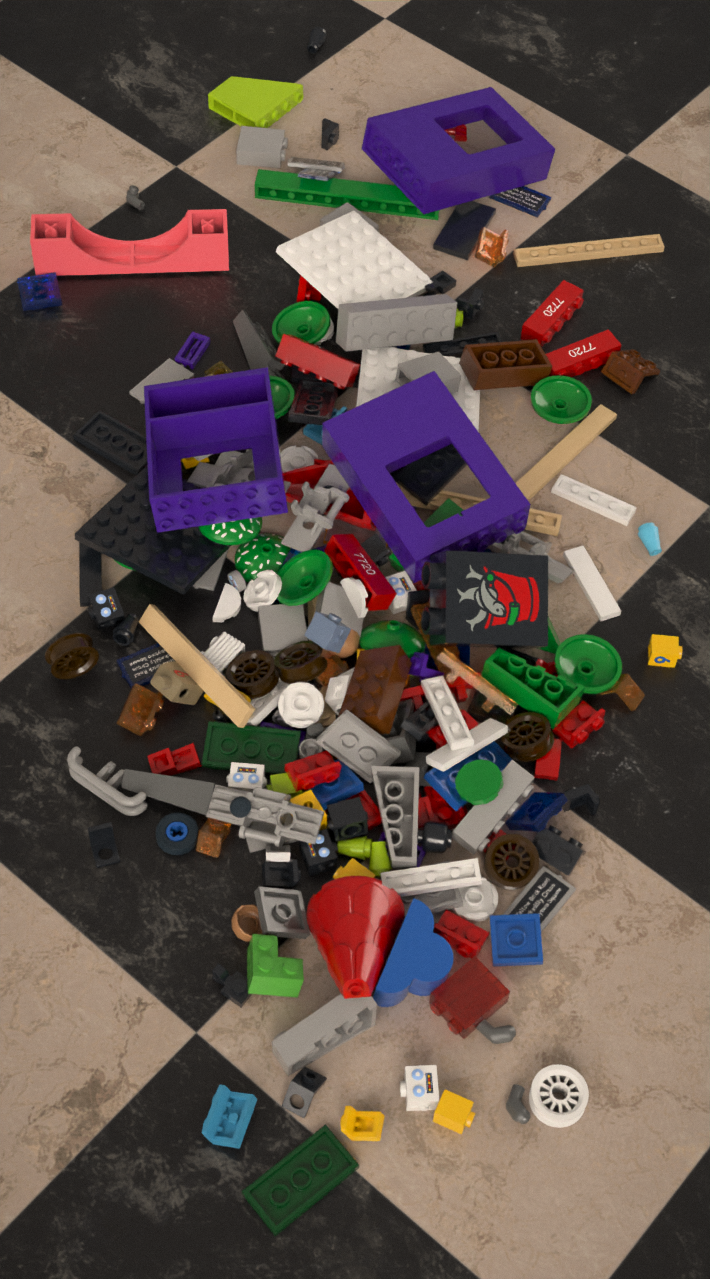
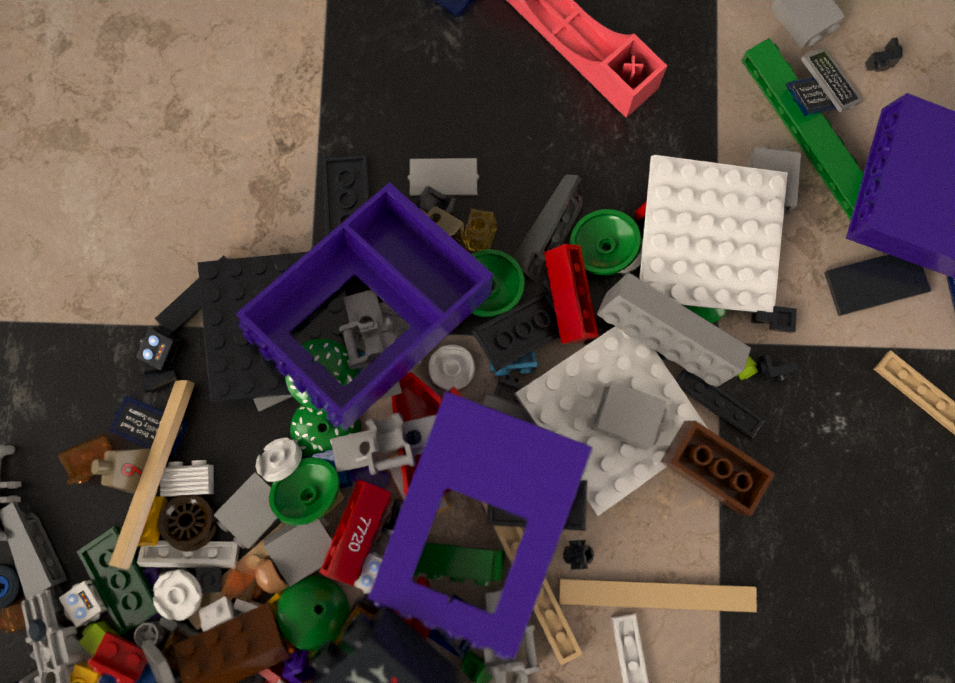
camera: 60 degrees right, 25 degrees up
dark brown wheel [45,633,99,679] -> none
red slope [147,743,202,776] -> none
dark purple tile [175,332,210,369] -> none
white tile [213,583,241,623] -> none
light grey tile [228,570,246,593] -> none
dark brown wheel [274,641,328,684] -> none
sand blue head [304,611,351,653] -> none
white tile [340,577,368,618] -> none
clear orange bracket [475,227,509,267] -> none
red brick [521,280,584,348] -> none
green dish [530,376,592,424] -> none
red brick [546,329,621,377] -> none
reddish brown bracket [601,349,660,394] -> none

